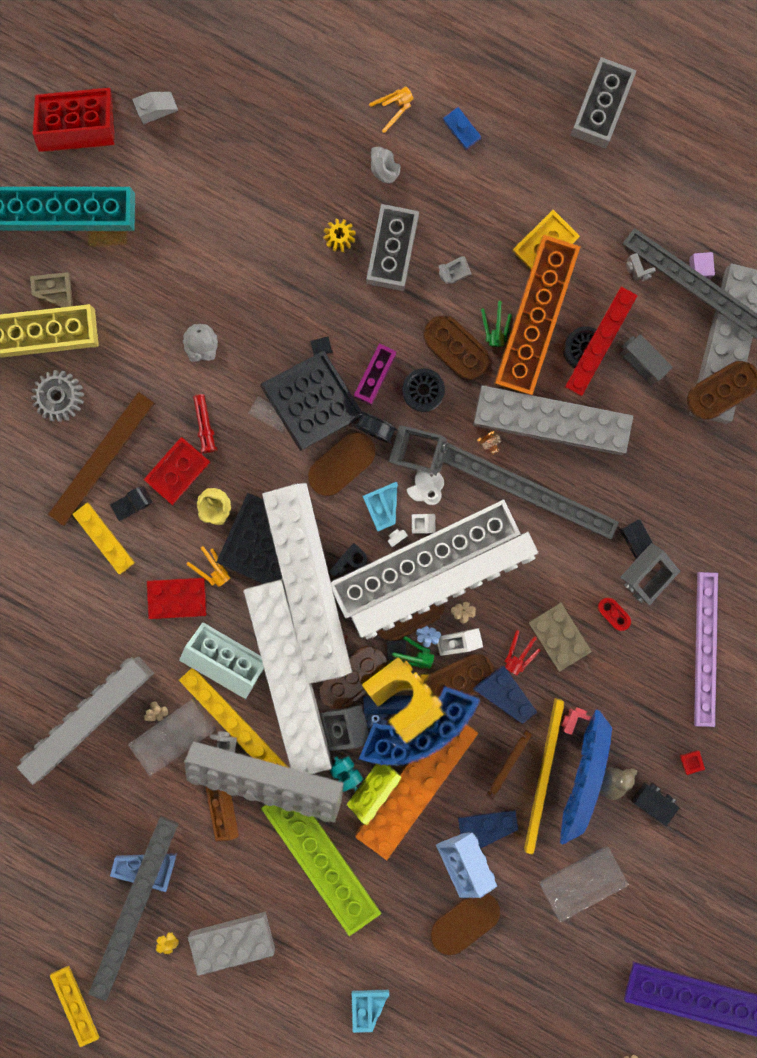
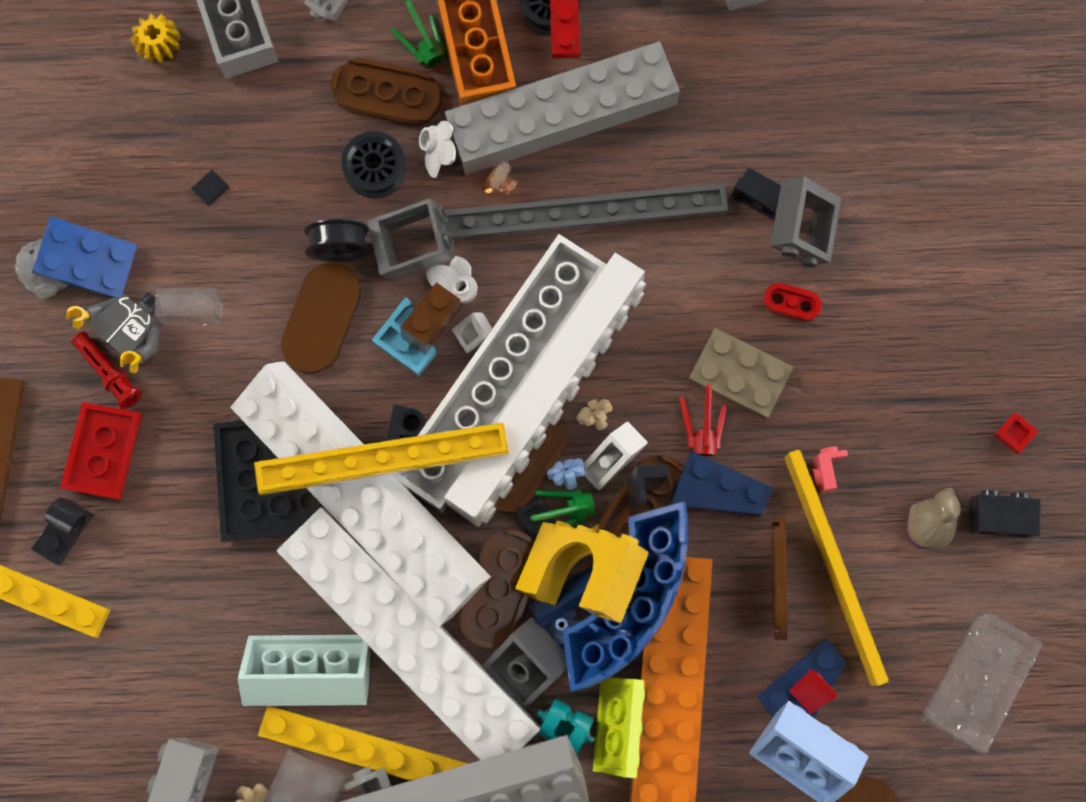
camera: 30 degrees left, 10 degrees down
red plate [147,578,207,619] -> none
light orange plant [187,546,230,587] -> none
light yellow hair [197,488,231,525] -> none
black plate [260,351,362,451] -> none
magenta brick [354,343,397,406] -> none
white plate [388,529,408,547] -> none
blue brick [560,710,612,844] -> none
lavender tile [694,572,718,727] -> none
none -> blue plate [32,216,137,298]
none -> dark grey torso [66,292,161,373]
none -> yellow tile [254,422,509,495]
none -> reddish brown brick [400,282,460,355]
none -> white plate [419,121,456,178]
none -> black panel [626,464,669,515]
none -> red slope [789,669,838,714]

